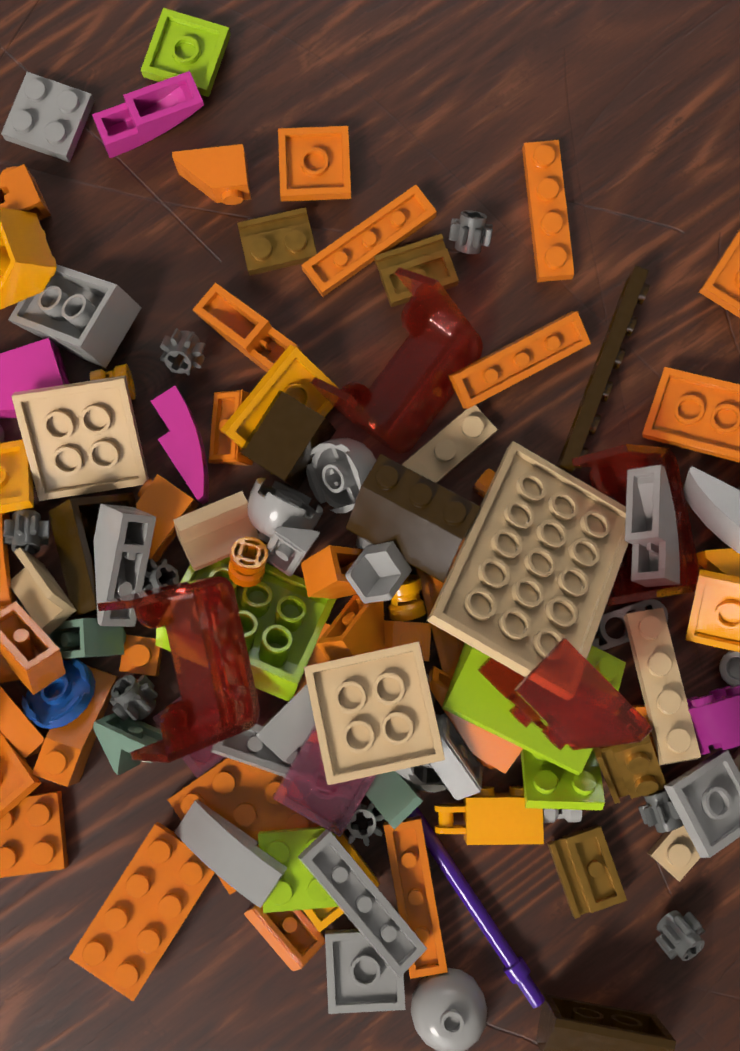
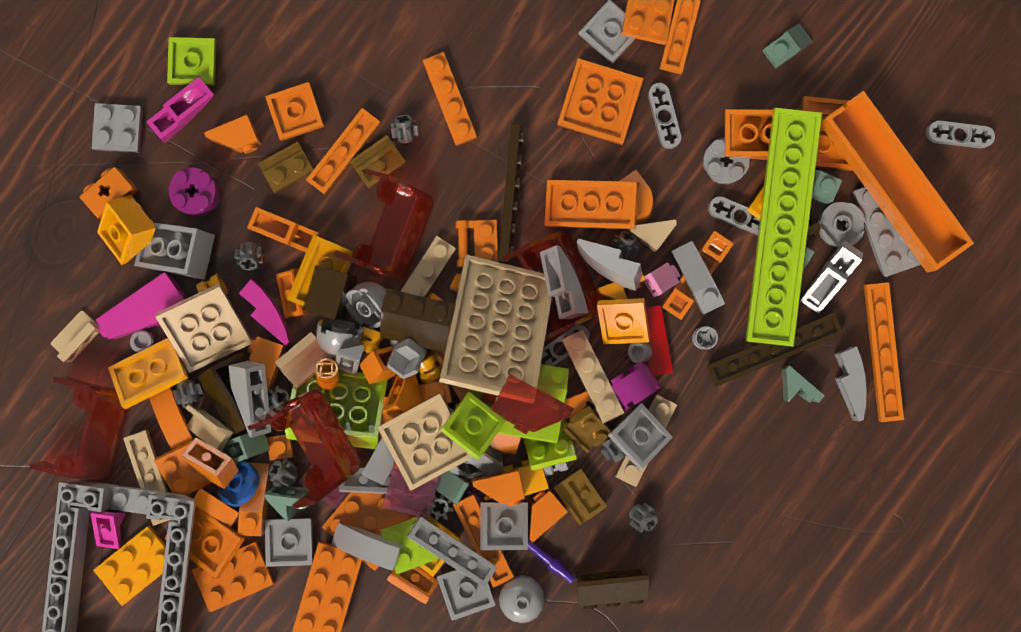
camera: 20 degrees left, 5 degrees up
orange plate [449,311,591,409] -> none
none -> magenta brick [169,168,221,217]
none -> light grey plate [265,517,314,567]
none -> light orange wheel [359,327,384,353]
none -> lime plate [440,392,506,460]
none -> orange plate [455,220,498,267]
none -> orange slope [472,469,525,506]
none -> light grey plate [480,503,528,550]
none -> orange slope [529,489,568,542]

